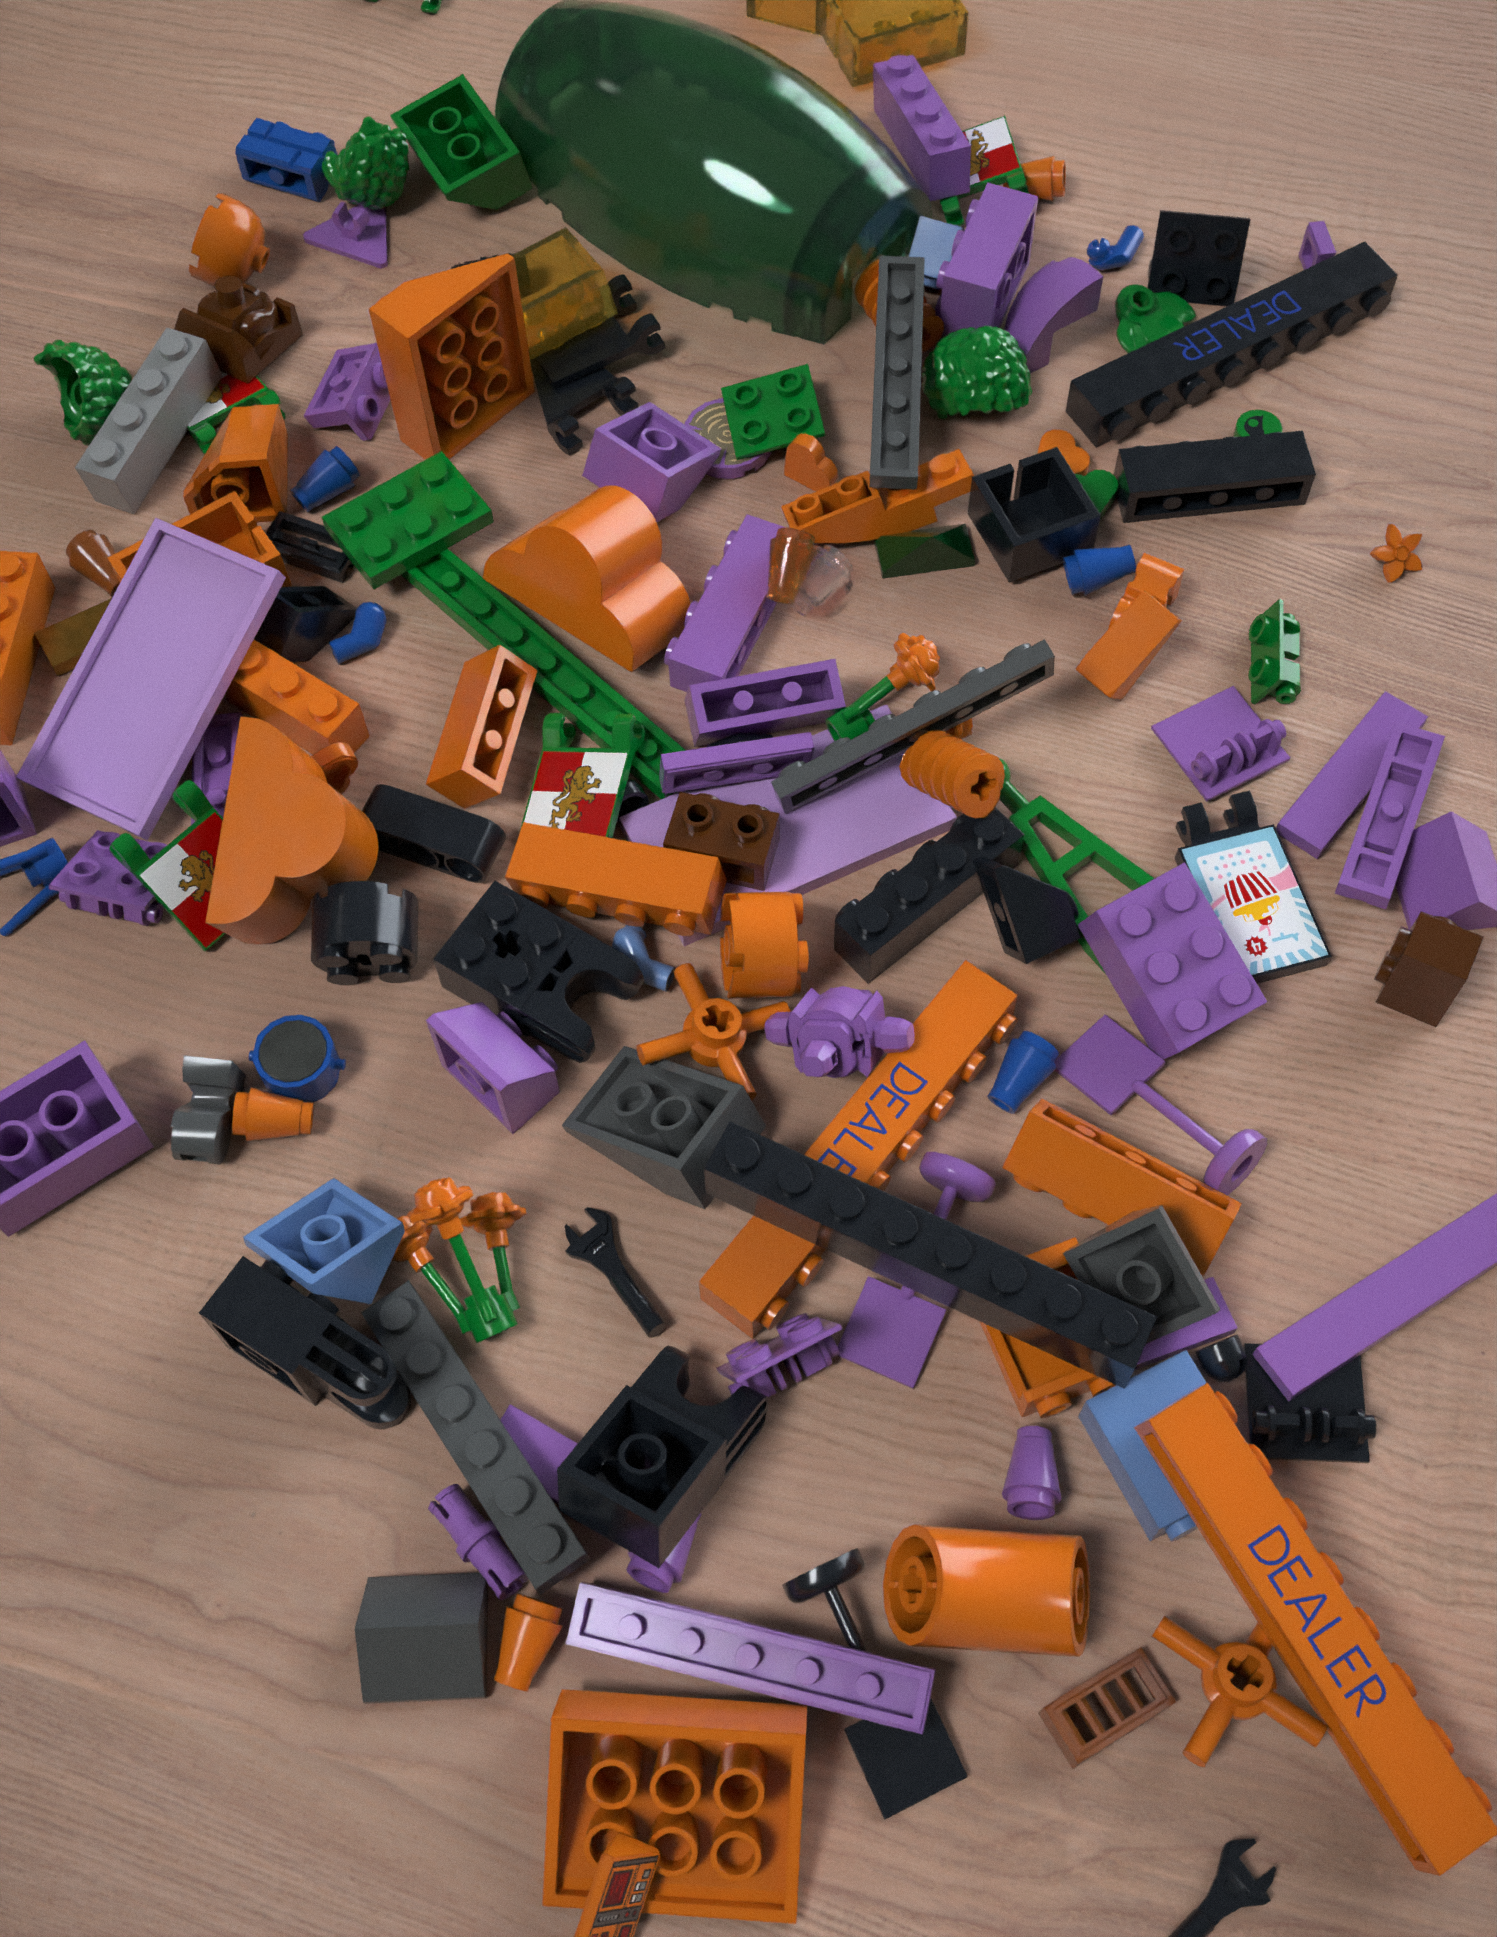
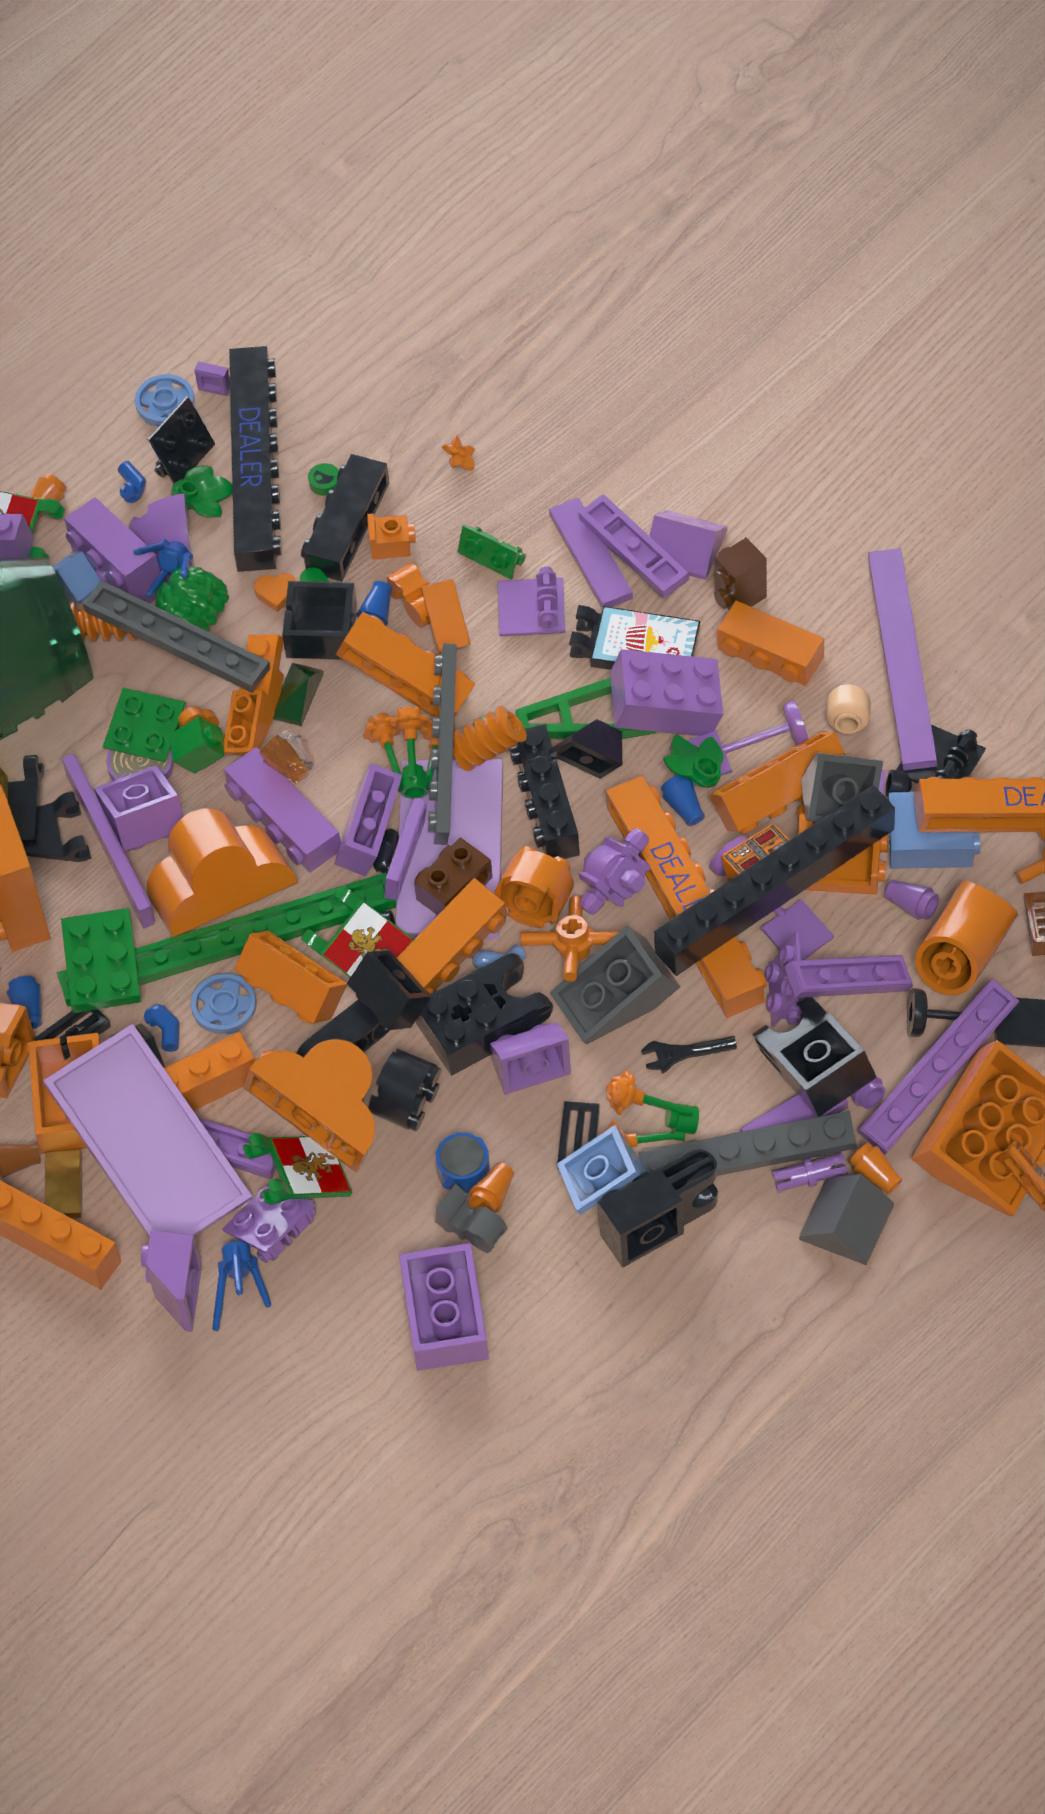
camera: 60 degrees left, 5 degrees down
none -> medium lavender tile [62,754,155,929]
none -> blue plant [133,539,193,597]
none -> medium blue wheel [135,374,195,426]
none -> green brick [169,717,225,774]
none -> medium blue wheel [191,973,256,1034]
none -> orange brick [336,612,476,717]
none -> black brick [347,950,432,1030]
none -> orange brick [368,514,416,560]
none -> black tile [557,1101,600,1169]
none -> green plate [663,734,724,788]
none -> orange brick [717,601,824,686]
none -> slope [721,824,790,879]
none -> medium lavender tile [784,955,913,998]
none -> light nougat head [826,684,871,734]

